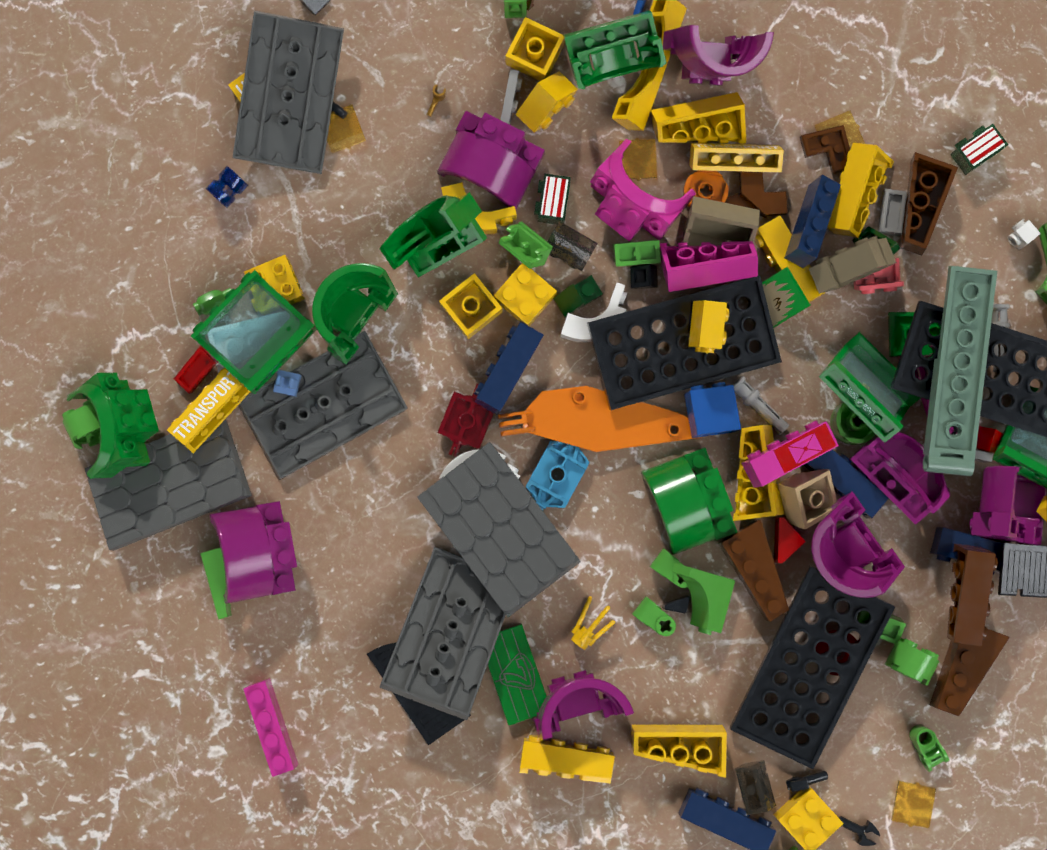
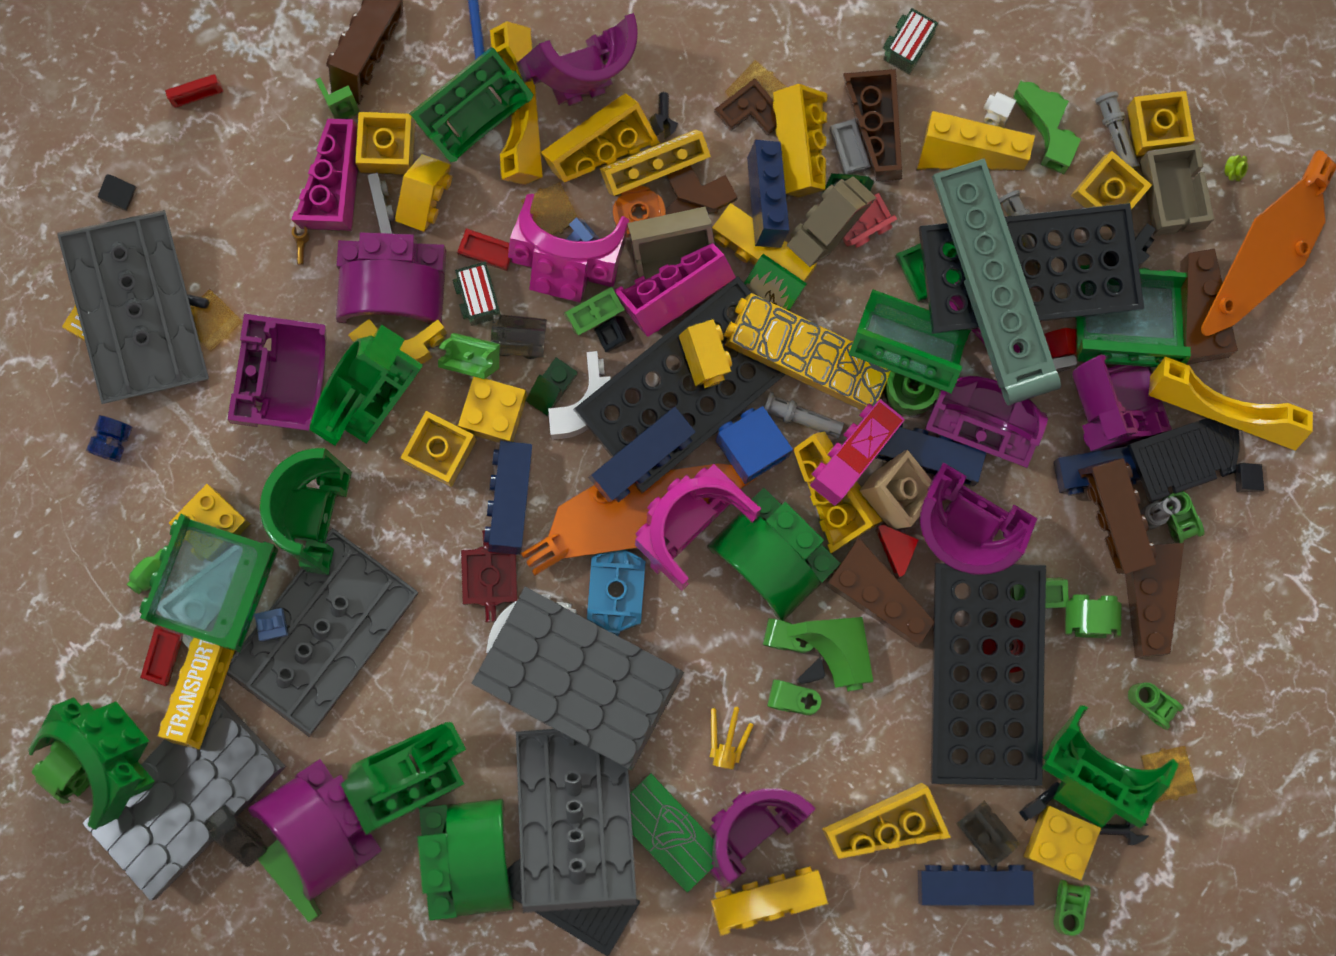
camera: 25 degrees left, 5 degrees down
none -> clear smoke brick [204,805,268,868]
none -> magenta piece [227,314,327,431]
none -> dark pink wedge [291,119,358,231]
none -> green piece [341,722,466,834]
none -> green piece [417,799,514,921]
none -> red tile [457,228,512,271]
none -> medium blue tile [566,217,600,241]
none -> dark blue brick [588,407,695,502]
none -> dark pink piece [635,464,761,591]
none -> black bar [649,92,678,139]
none -> yellow brick [724,293,891,411]
none -> yellow wedge [917,111,1035,170]
none -> green piece [1042,705,1179,829]
none -> light grey pin [1140,497,1181,529]
none -> bright green piece [1161,491,1205,543]

